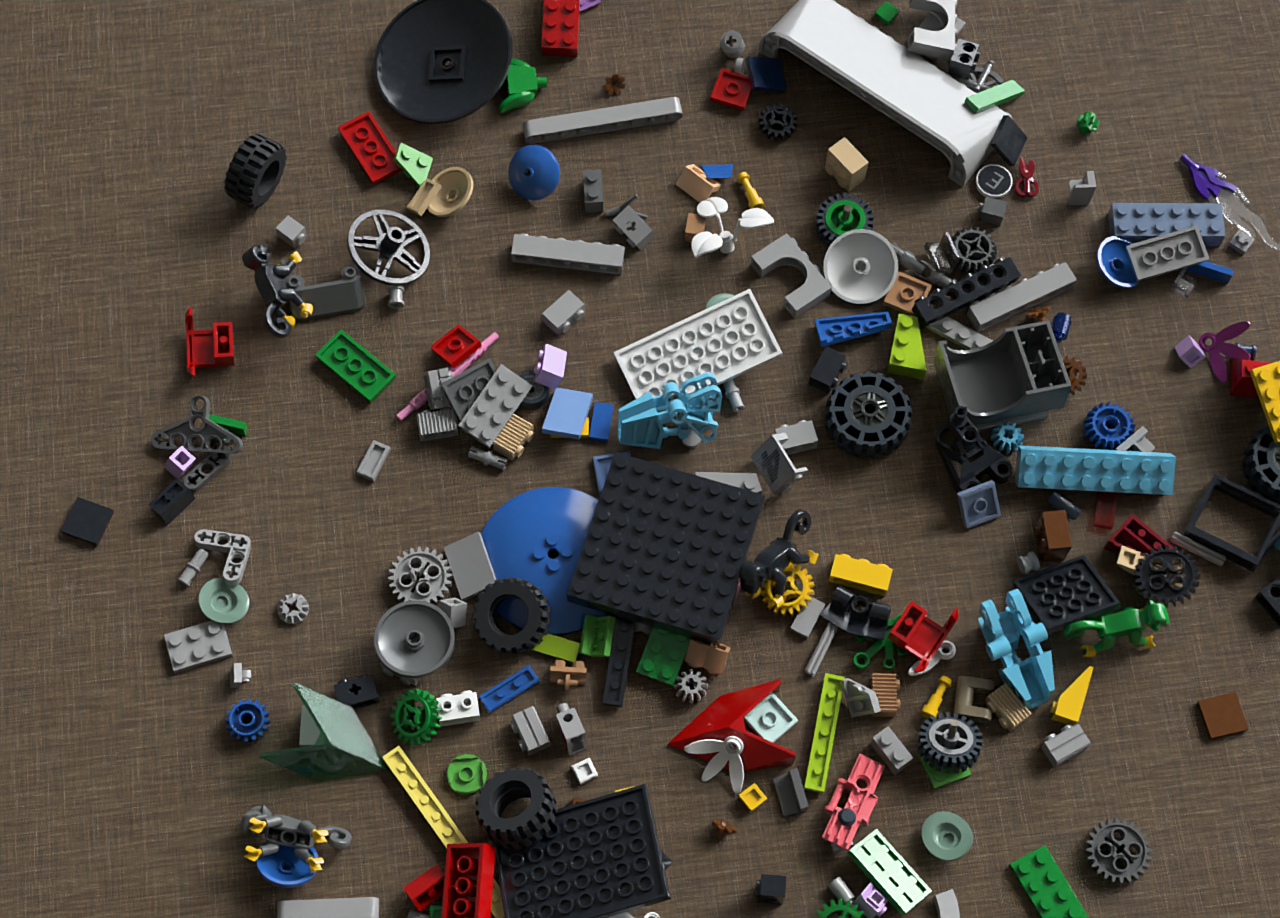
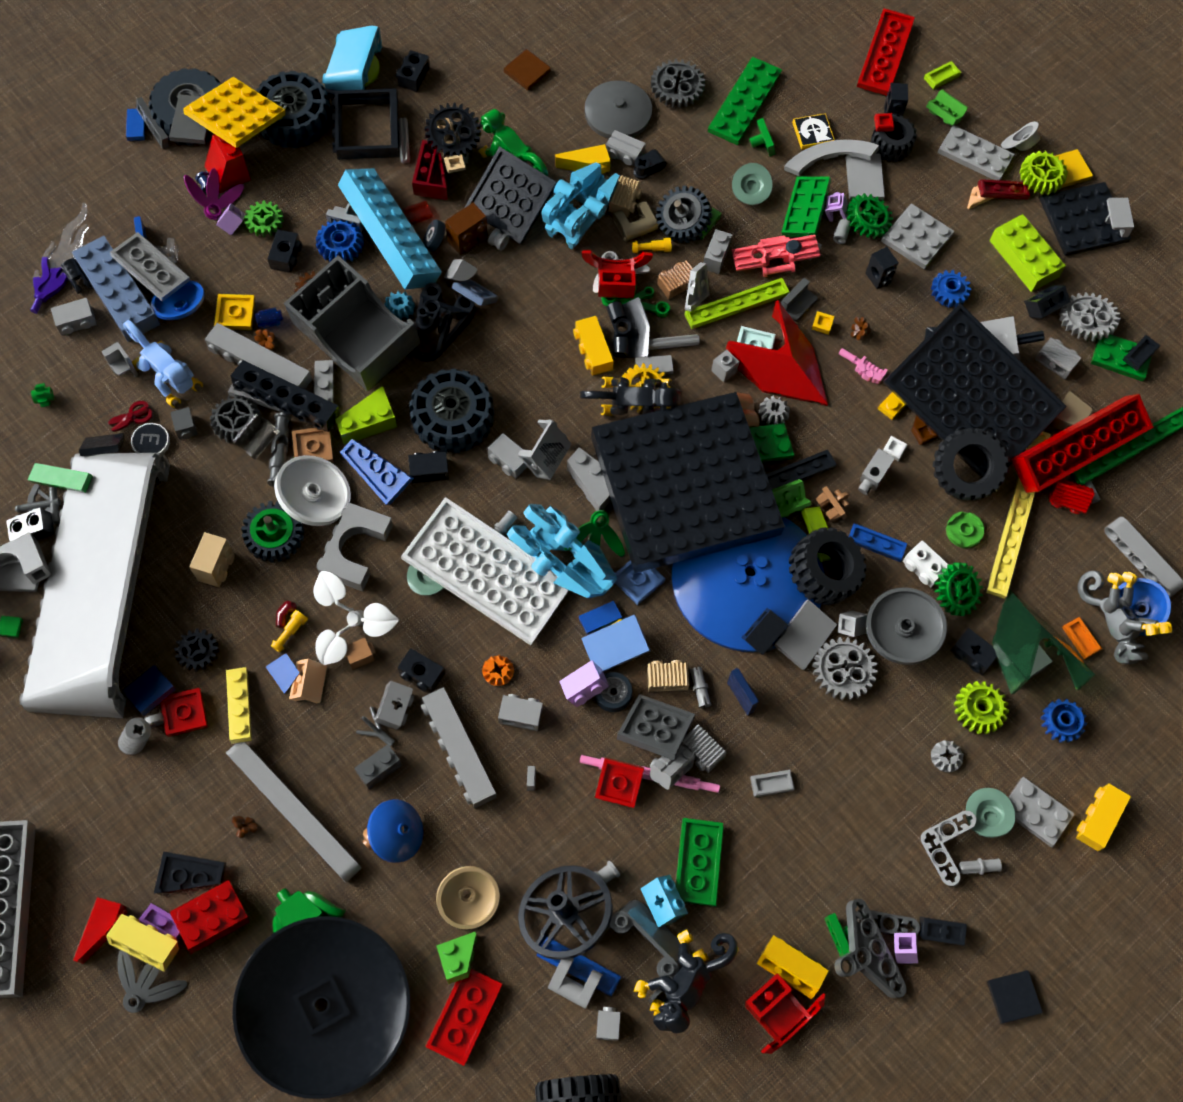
camera: 125 degrees left, 0 degrees up
light grey tile [230,663,251,688] -> none
tan tile [406,178,442,216] -> none
light grey plate [458,364,532,448] -> none
light grey brick [510,706,550,756] -> none
white plant [684,736,744,794] -> none
light grey tile [1228,229,1255,255] -> none
none -> light grey brick [51,298,97,335]
none -> black hinge [61,258,92,294]
none -> light blue animal [123,320,203,408]
none -> black wing [154,851,226,894]
none -> yellow plate [214,294,255,330]
none -> light yellow plate [226,667,252,744]
none -> bright green gear [244,200,284,237]
none -> black brick [267,229,302,273]
none -> dark red arm [276,601,297,628]
none -> black brick [397,648,445,693]
none -> light grey brick [444,259,478,281]
none -> orange gear [482,655,514,686]
none -> light grey tile [527,766,536,791]
none -> blue tile [536,937,621,997]
none -> light grey connector [548,958,602,1009]
none -> green plant [564,510,625,557]
none -> dark grey dish [585,81,652,139]
none -> black piece [633,149,667,179]
none -> medium azure brick [641,875,688,927]
none -> light grey brick [711,349,739,382]
none -> dark blue tile [727,668,759,716]
none -> black brick [741,608,788,655]
none -> green tile [749,118,776,157]
none -> yellow brick [756,935,829,1000]
none -> bright pink piece [839,348,887,384]
none -> lime gear [954,681,1009,735]
none -> orange tile [1062,617,1102,660]
none -> yellow brick [1076,783,1131,851]

